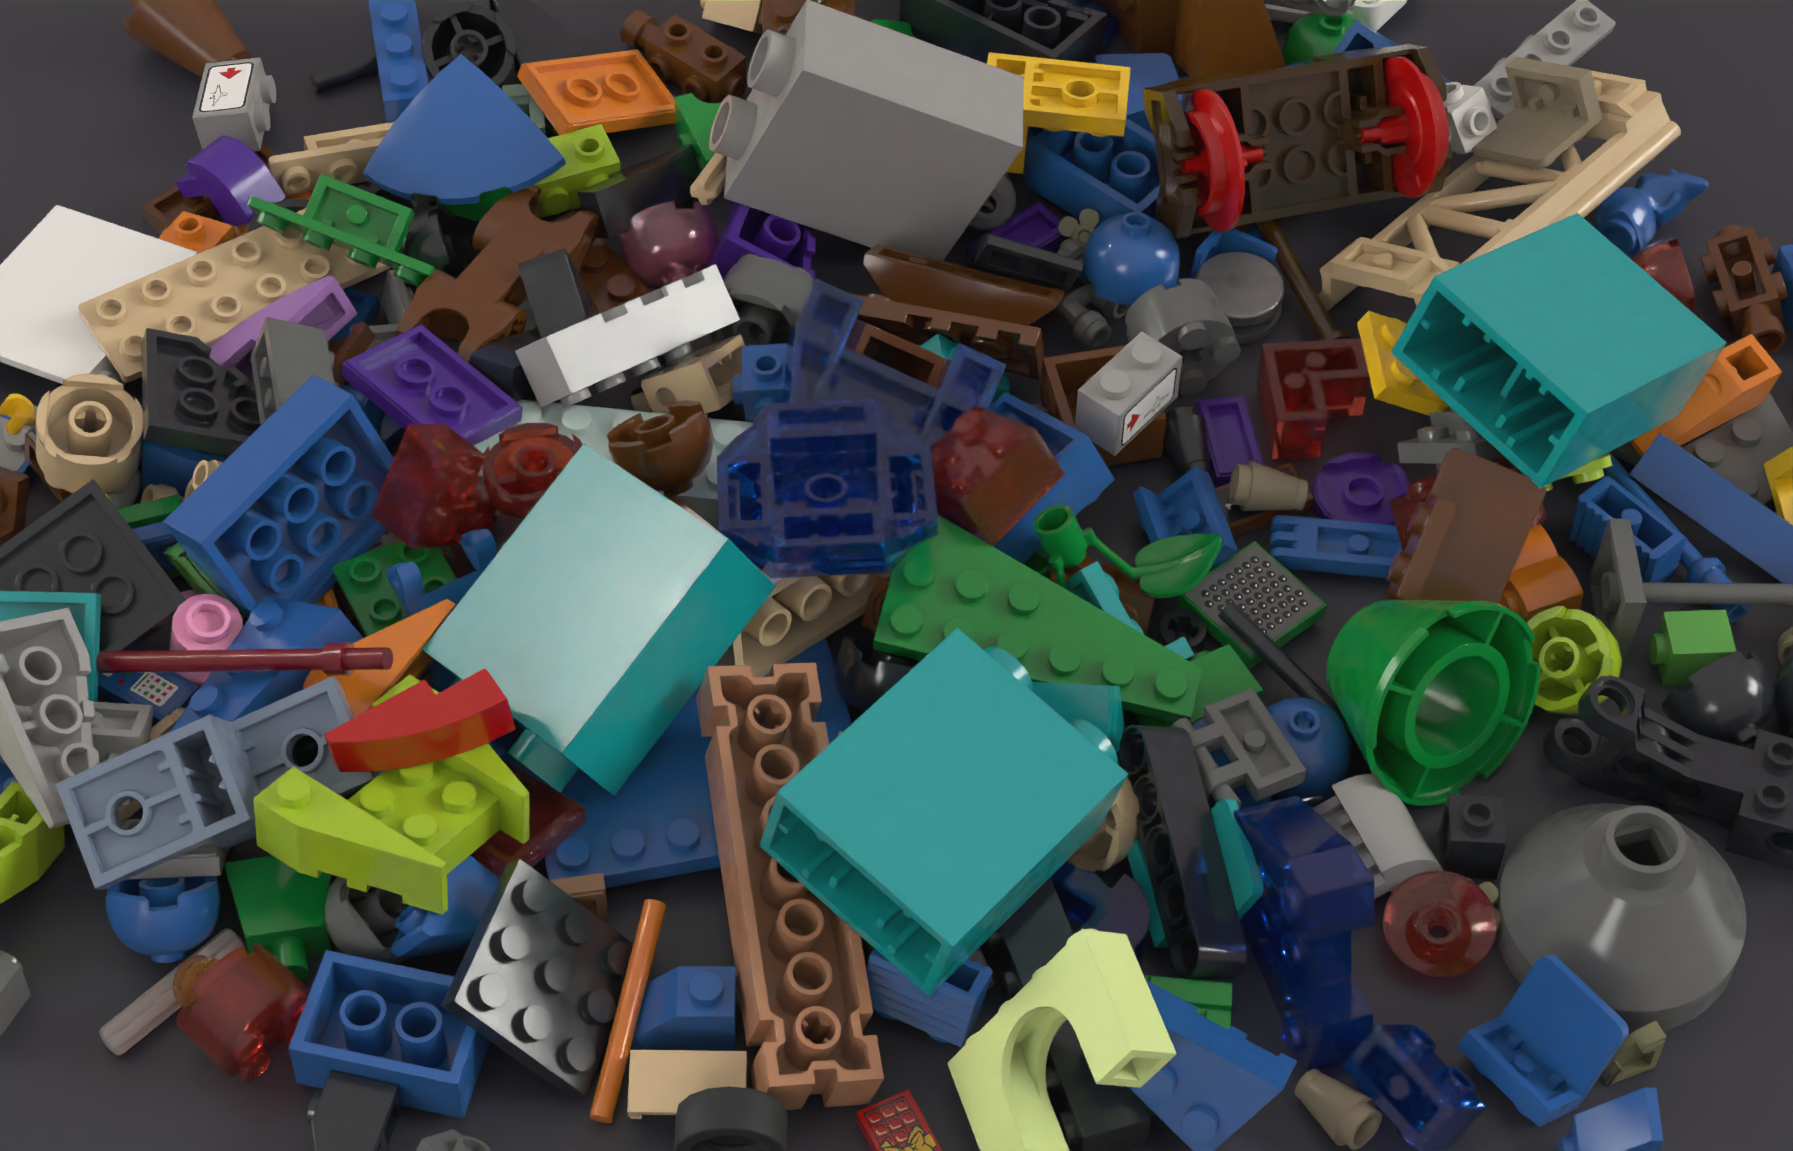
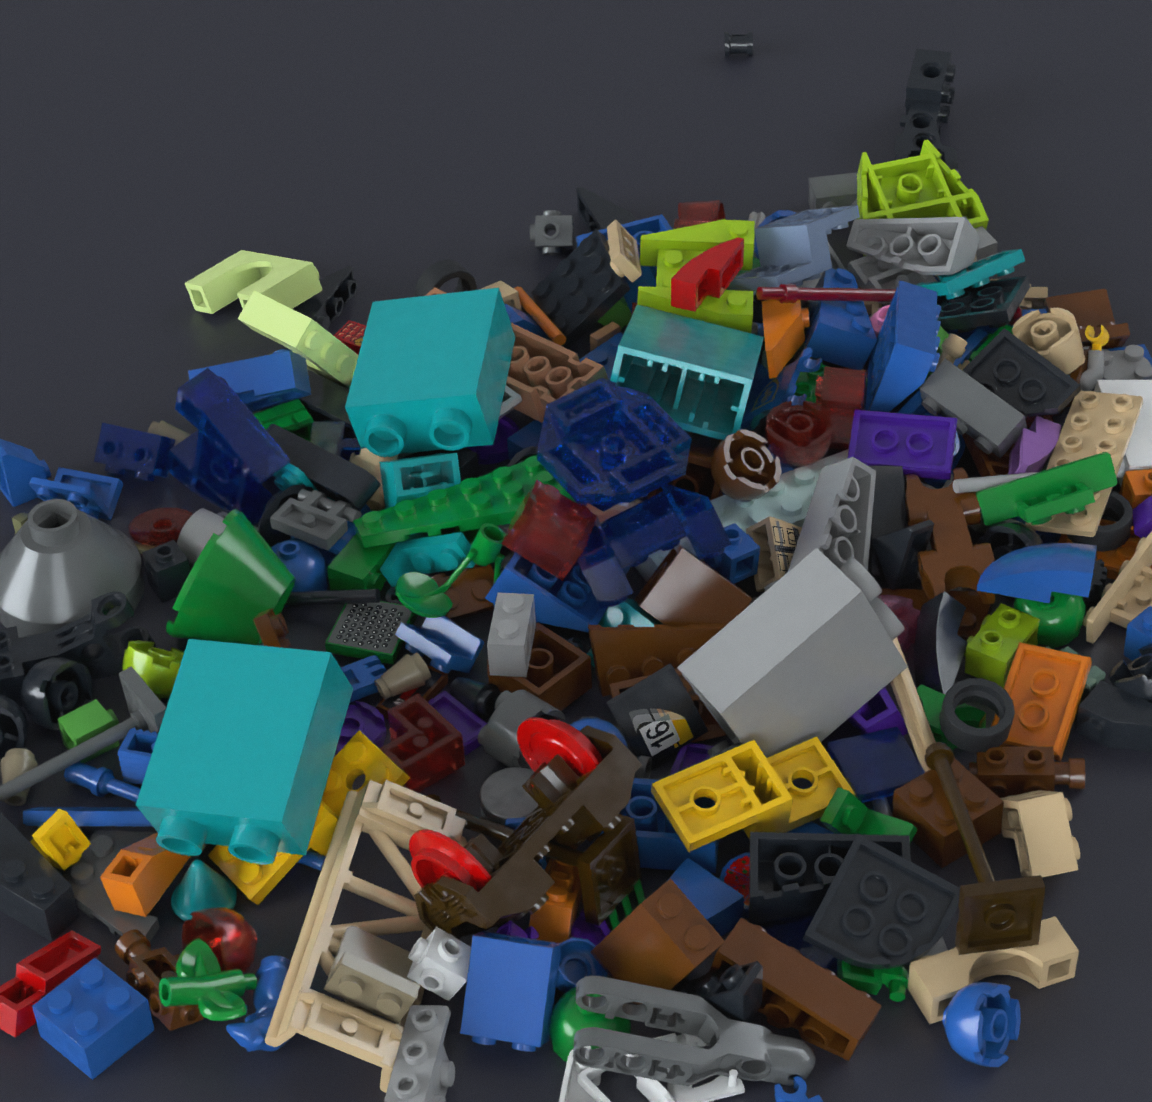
camera: 150 degrees right, 10 degrees down
none -> green plant [159,938,257,1021]
none -> tan plate [607,220,642,283]
none -> black tyre [939,678,1015,752]
none -> light grey bar [953,472,1038,493]

